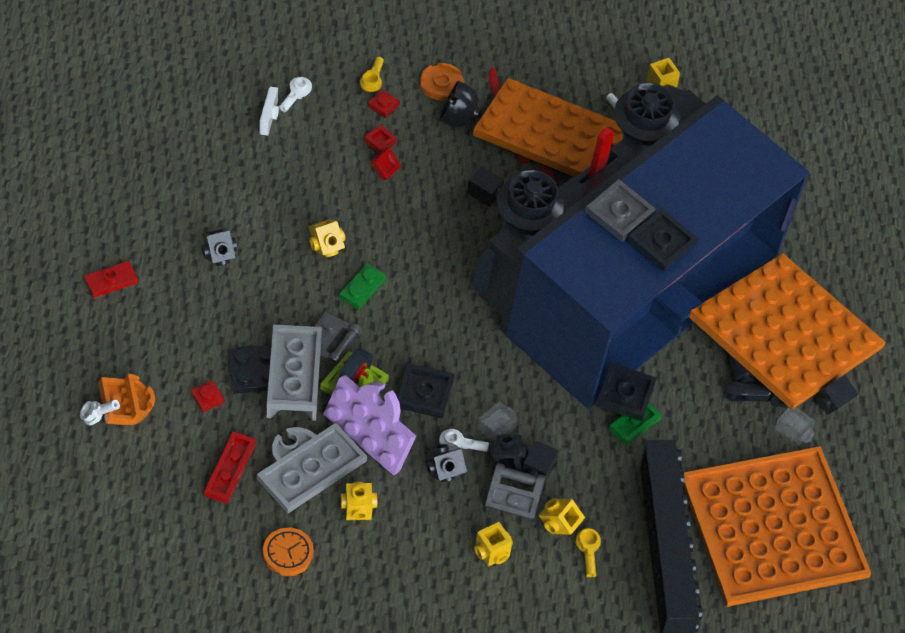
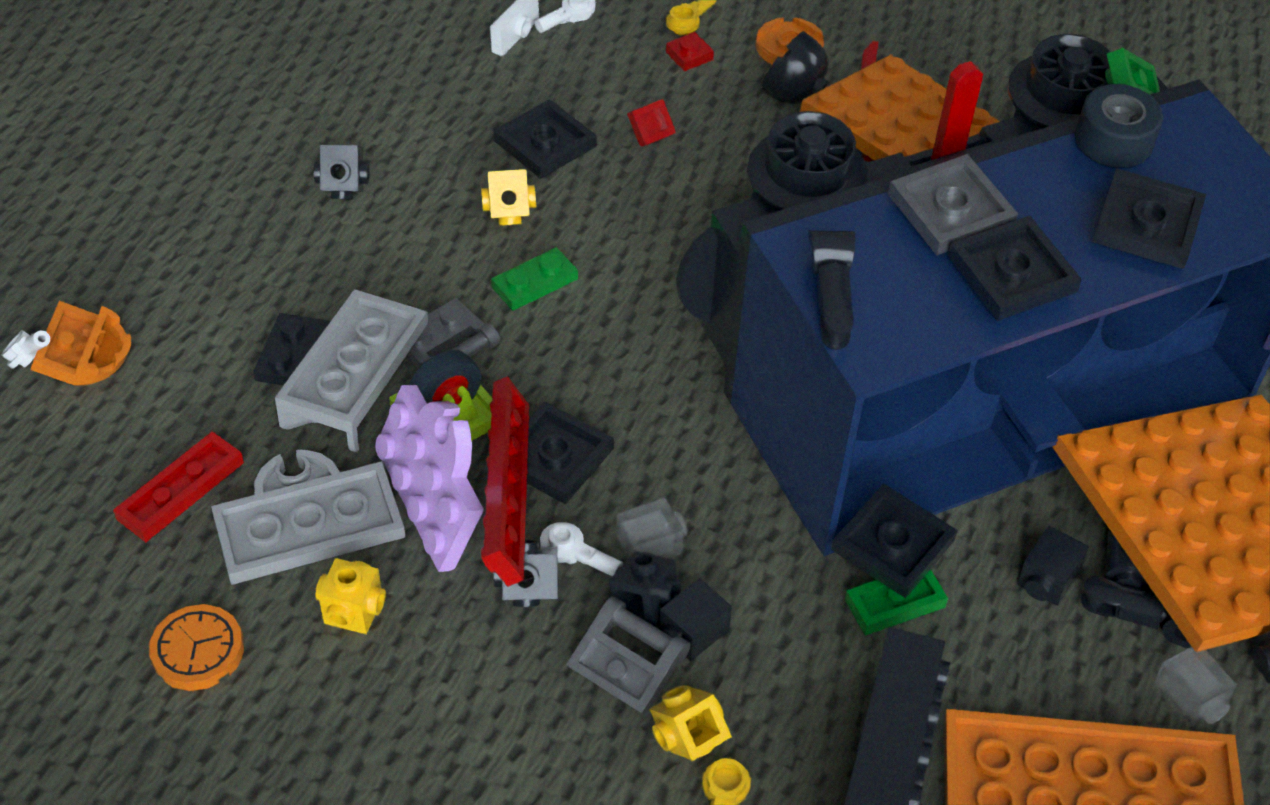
camera: 25 degrees right, 5 degrees down
red plate [84,261,138,298] -> none
red plate [191,380,224,413] -> none
red plate [364,125,397,154] -> none
yellow brick [474,522,513,567] -> none
none -> red plate [481,376,529,587]
none -> black plate [494,99,597,179]
none -> black piece [808,230,856,350]
none -> black brick [1018,526,1089,606]
none -> black wheel [1075,84,1164,168]
none -> black plate [1092,168,1206,269]
none -> green plate [1106,48,1160,95]

